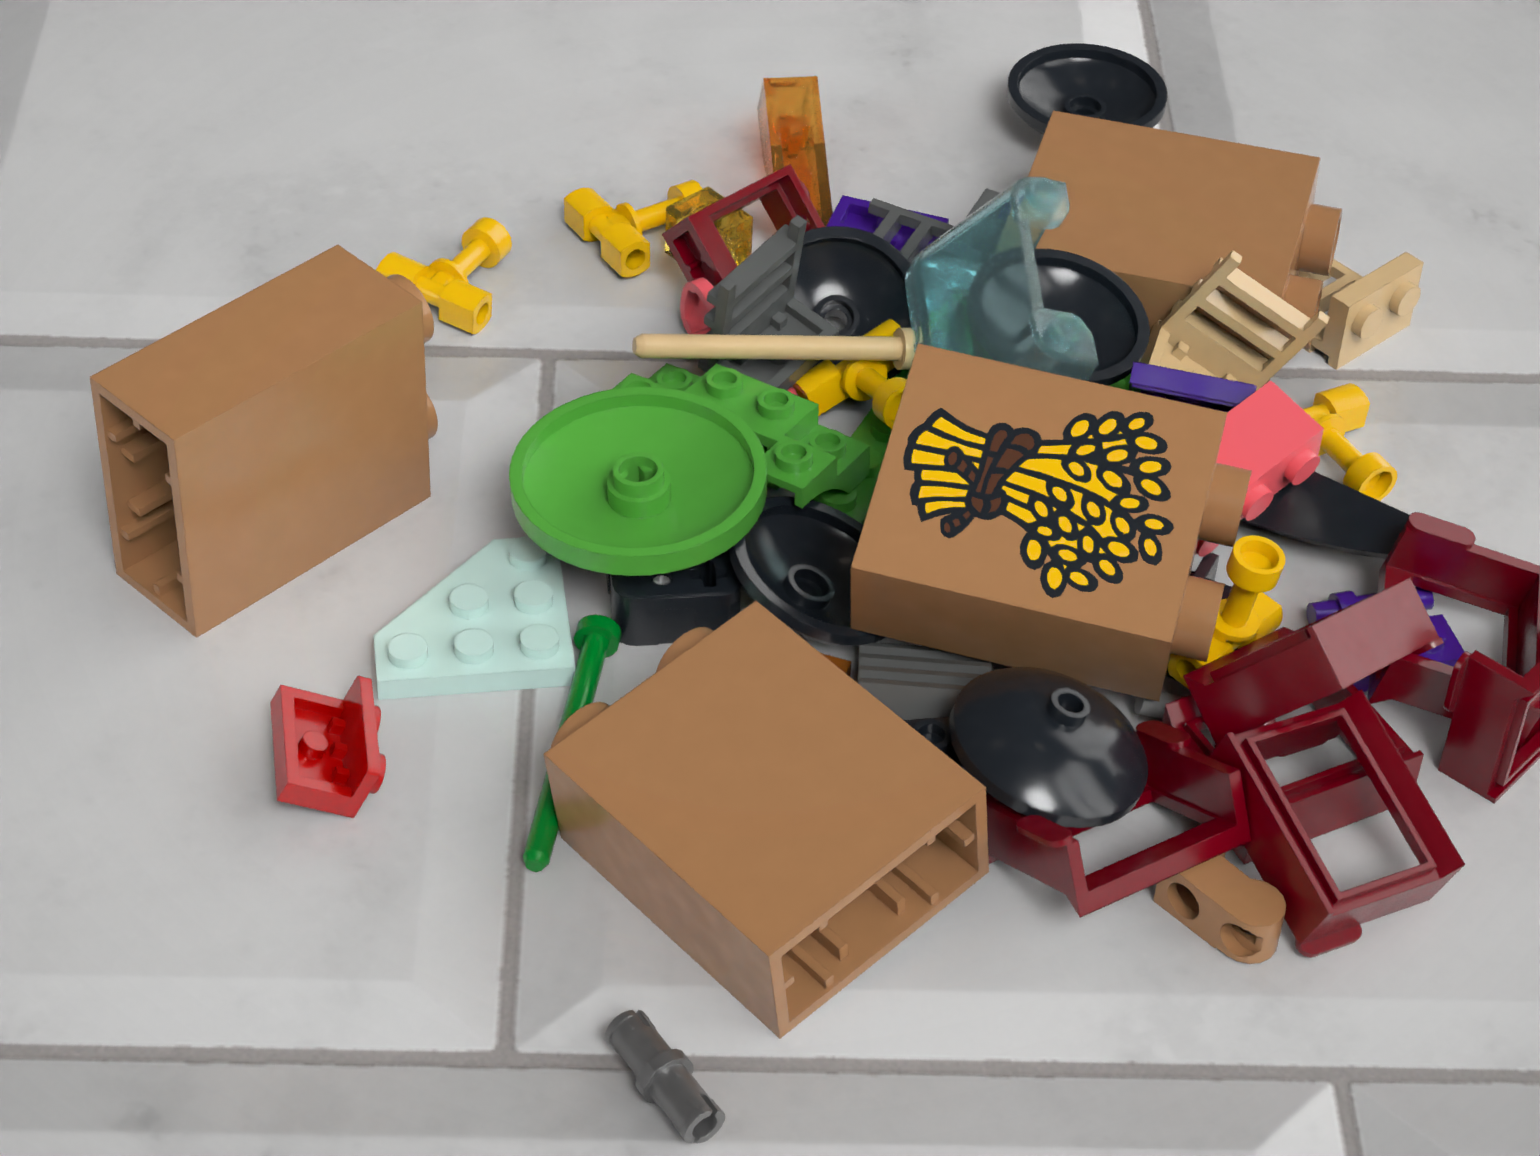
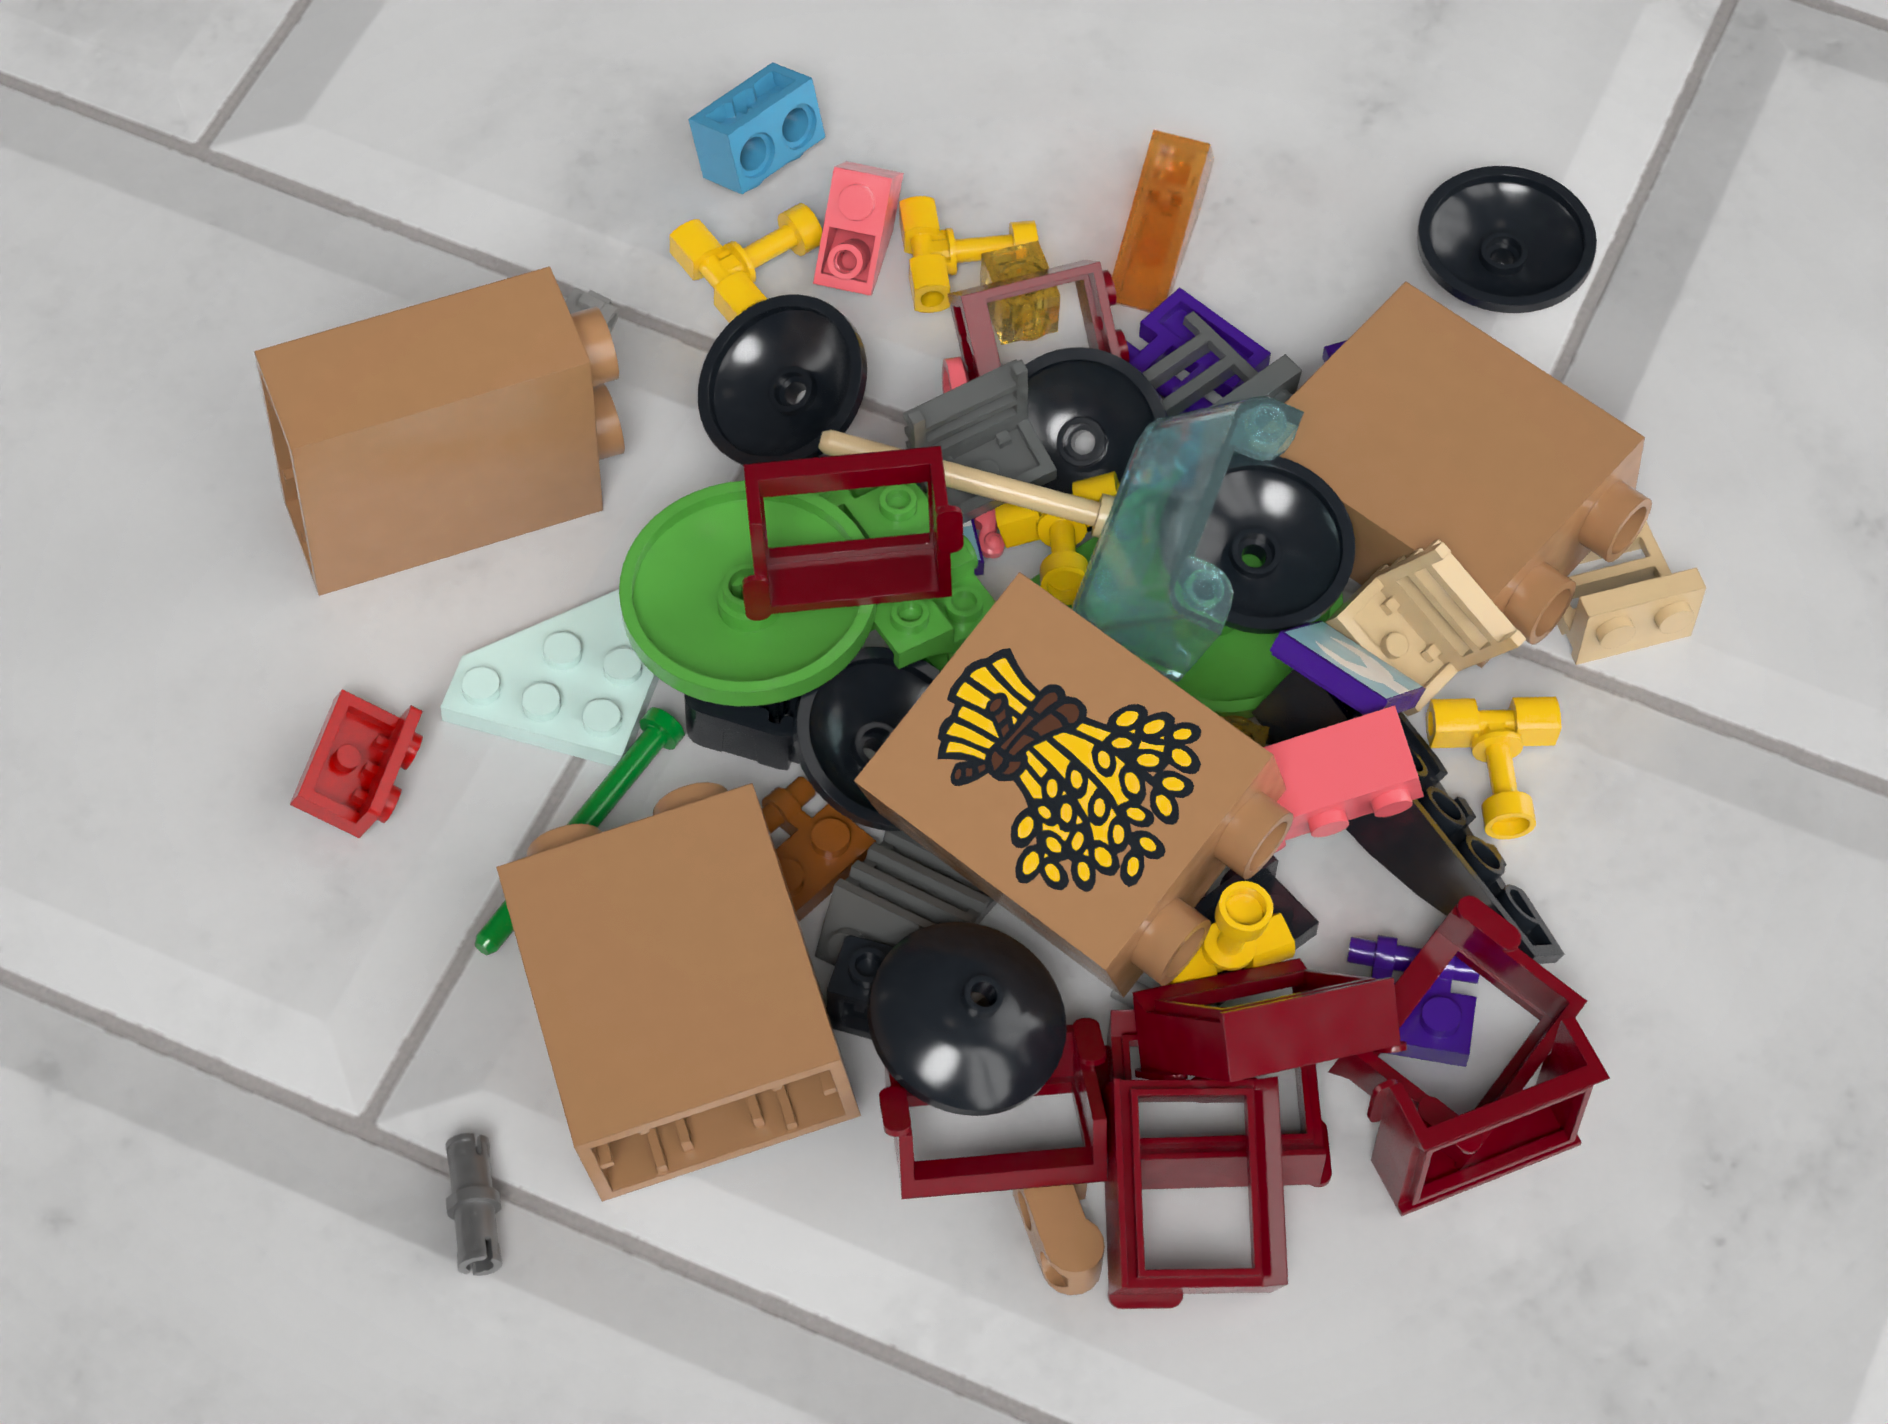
camera: 25 degrees right, 15 degrees up
none -> dark azure brick [688,62,825,194]
none -> black dish [698,294,867,466]
none -> dark red piece [742,446,964,621]
none -> coral slope [813,161,904,296]

